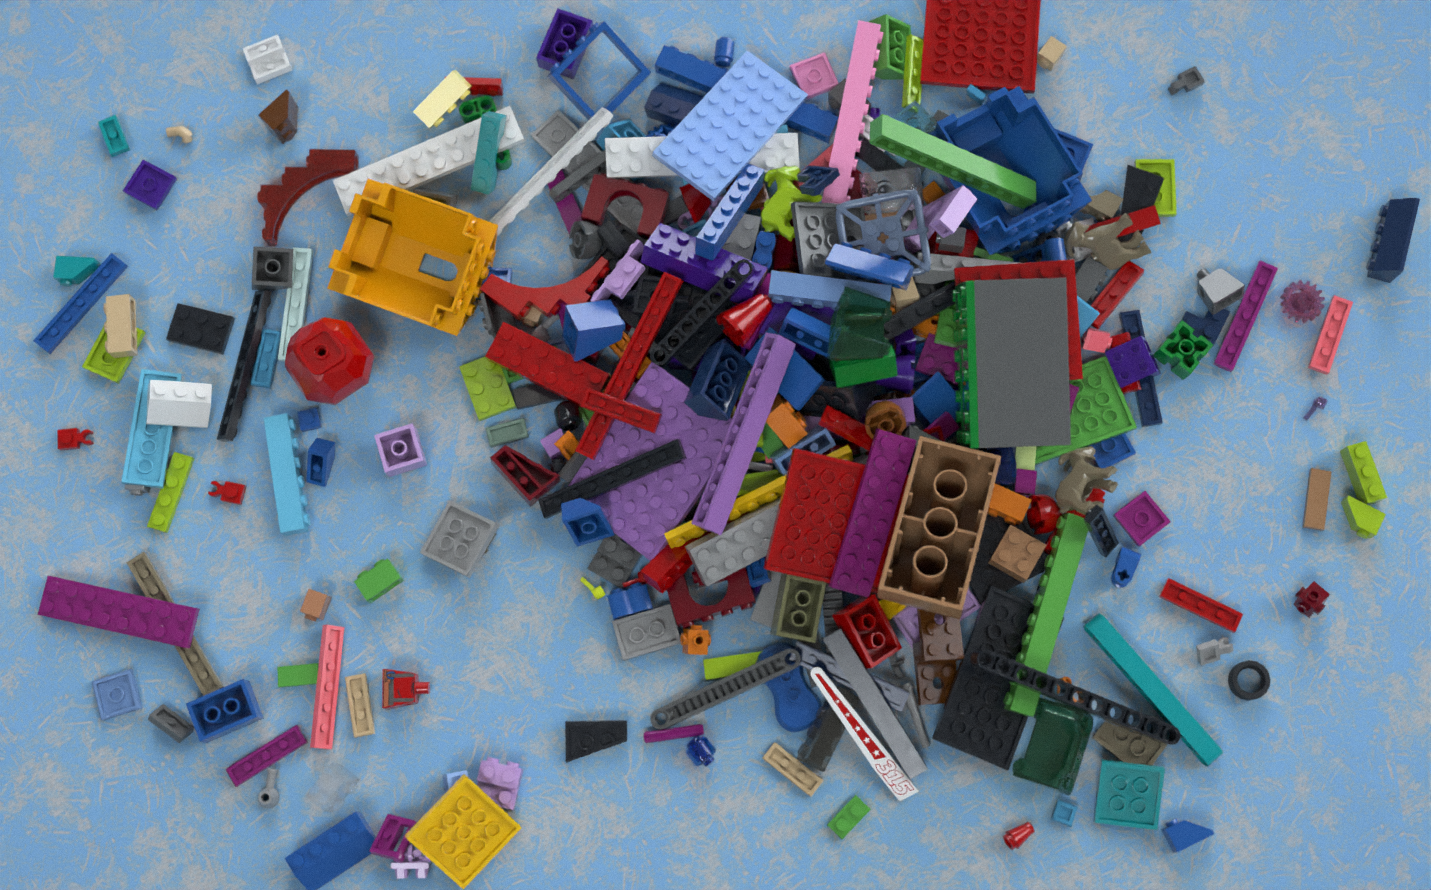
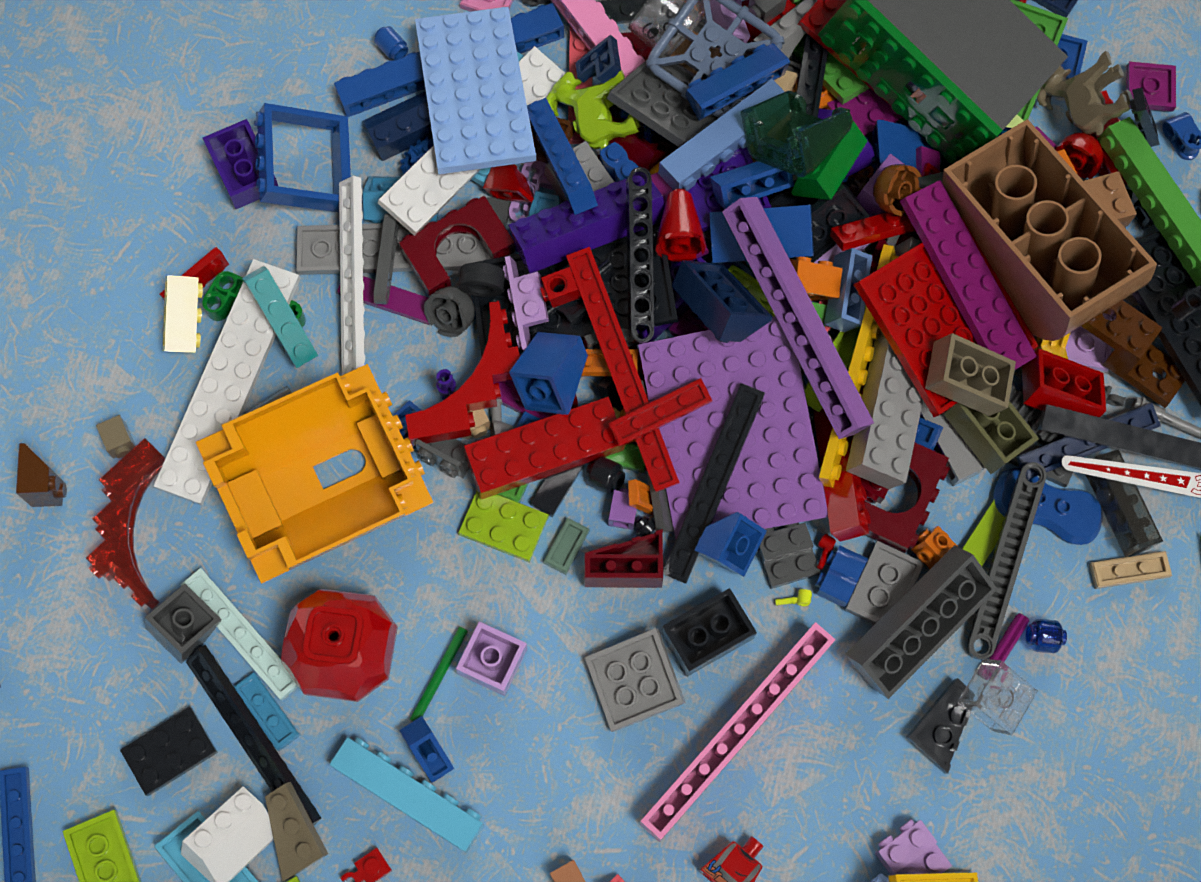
camera: 55 degrees left, 5 degrees down
tan brick [103,294,138,358] -> none
blue plate [297,407,322,432] -> none
bright green brick [354,558,404,603] -> none
none -> dark tan brick [96,415,137,459]
none -> dark tan wing [265,782,328,882]
none -> green bar [409,627,468,722]
none -> dark purple pin [436,369,456,400]
none -> red brick [540,267,581,308]
none -> bright pink brick [639,622,836,842]
none -> black brick [661,588,757,677]
none -> dark grey brick [845,545,997,699]
none -> dark tan brick [925,333,1016,416]
none -> clear brick [958,659,1038,735]

